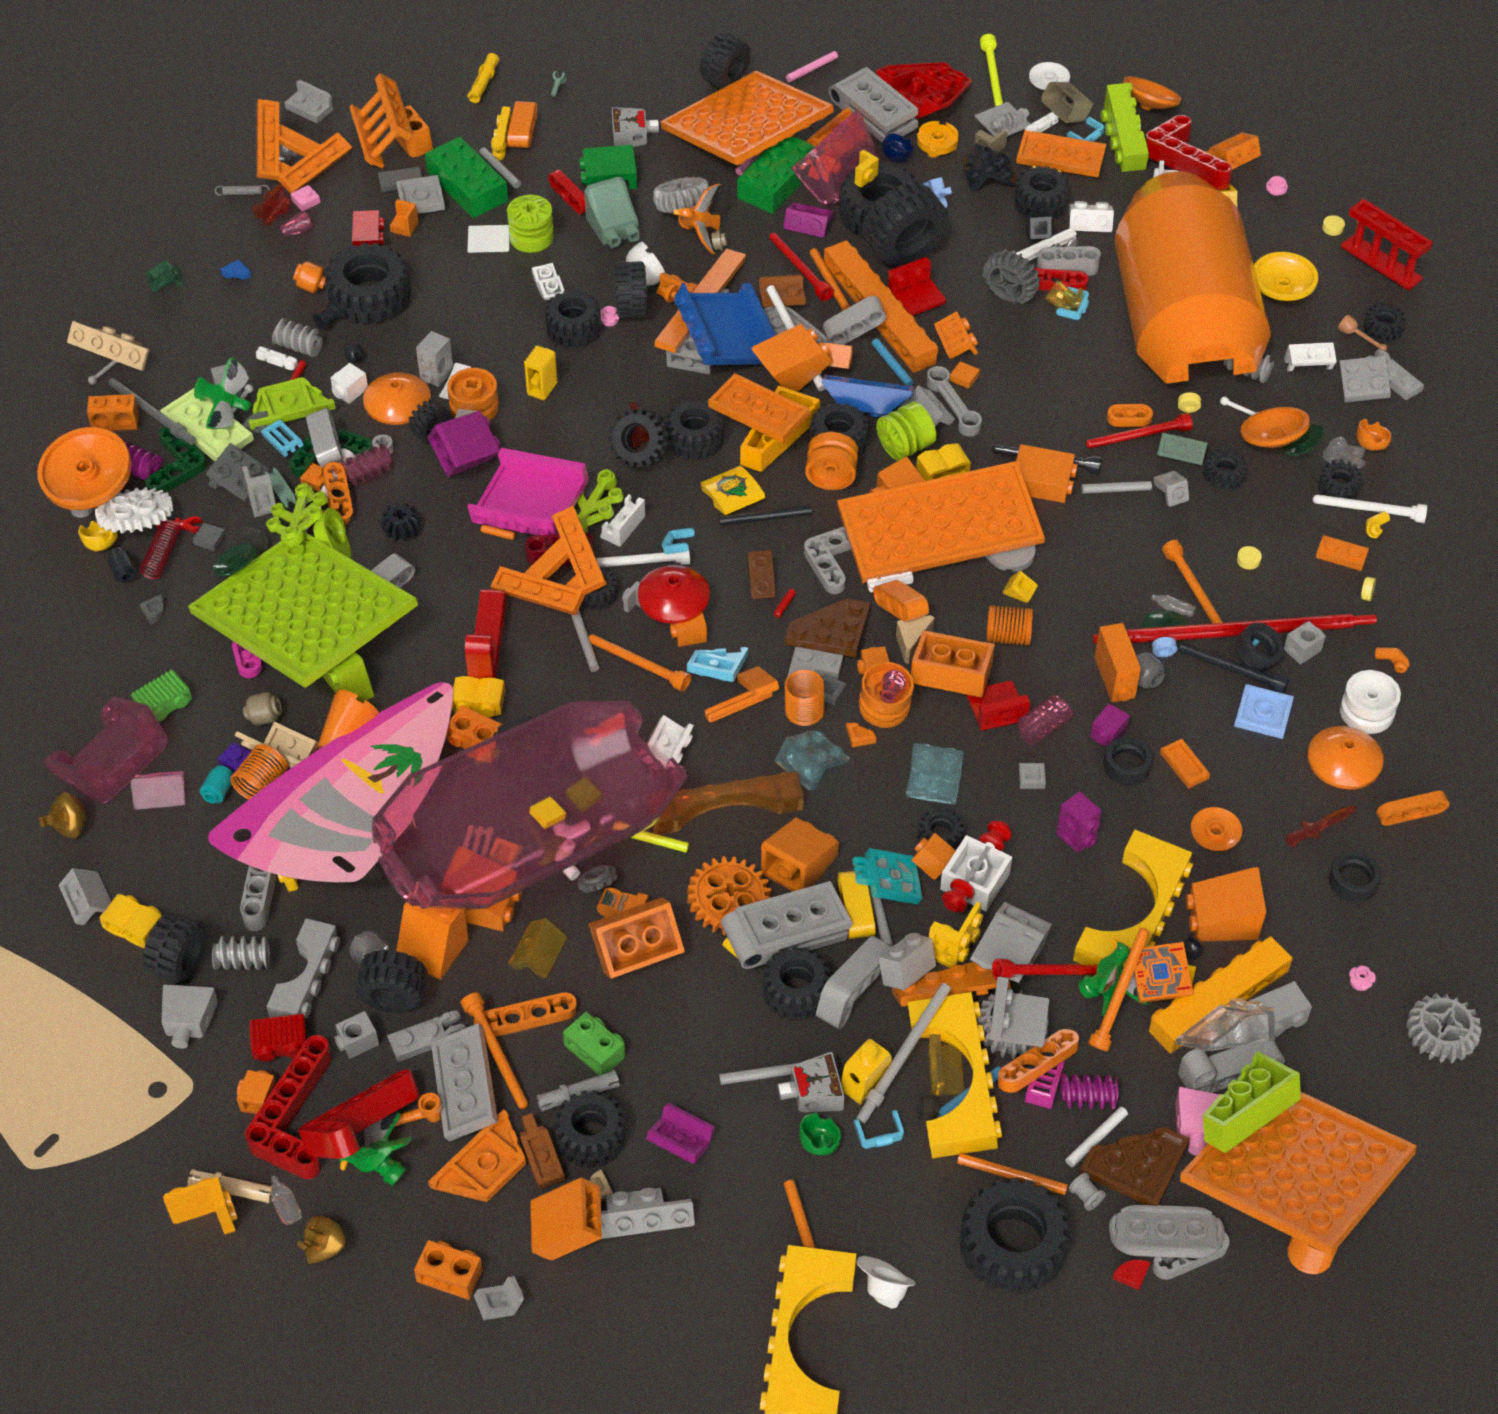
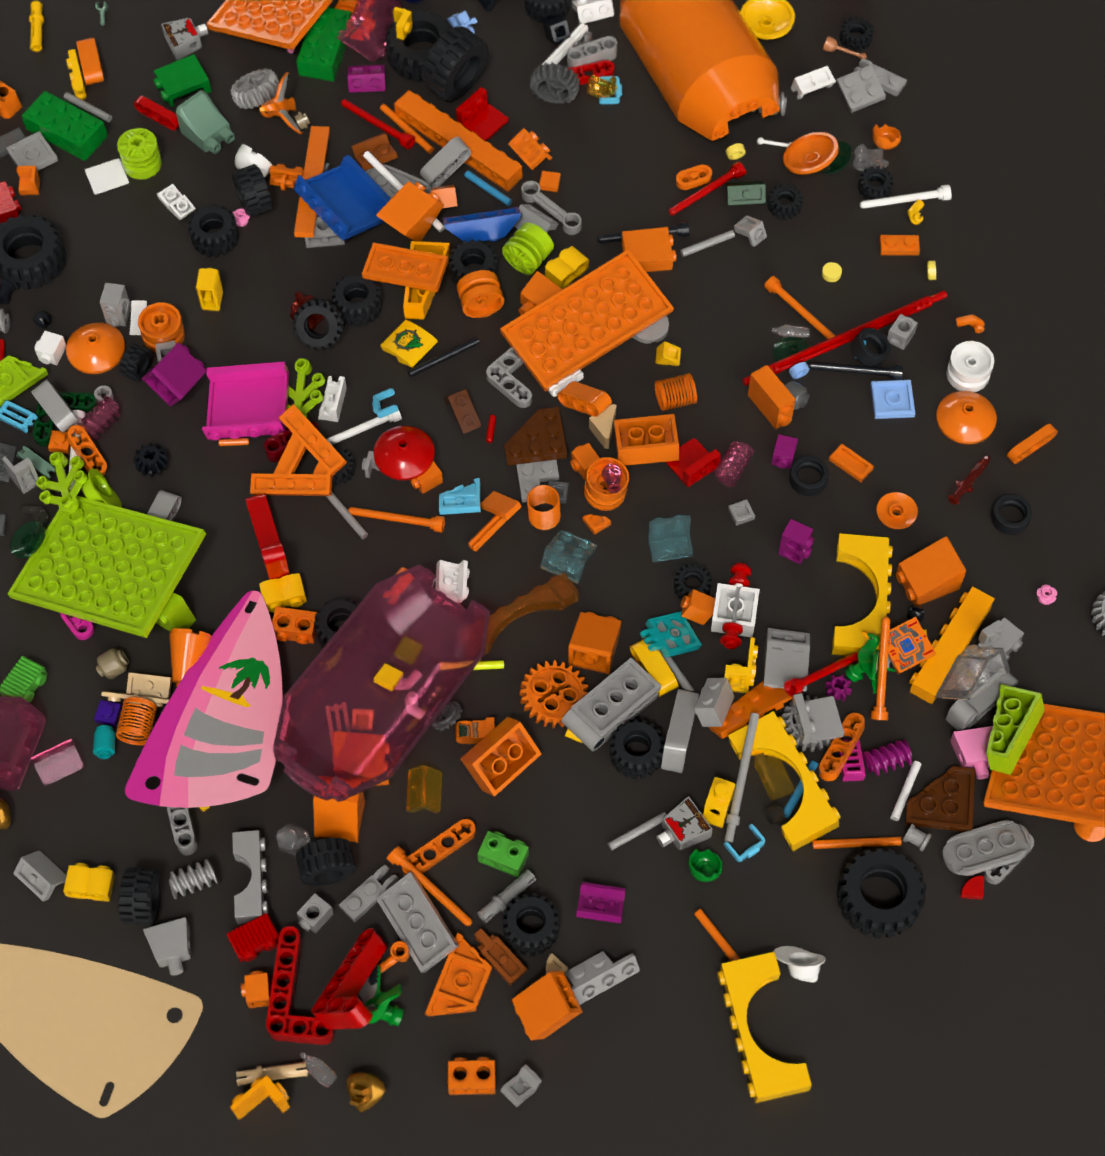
camera: 20 degrees left, 10 degrees up
none -> magenta gear [825,675,852,702]
none -> light grey plate [978,620,1004,646]

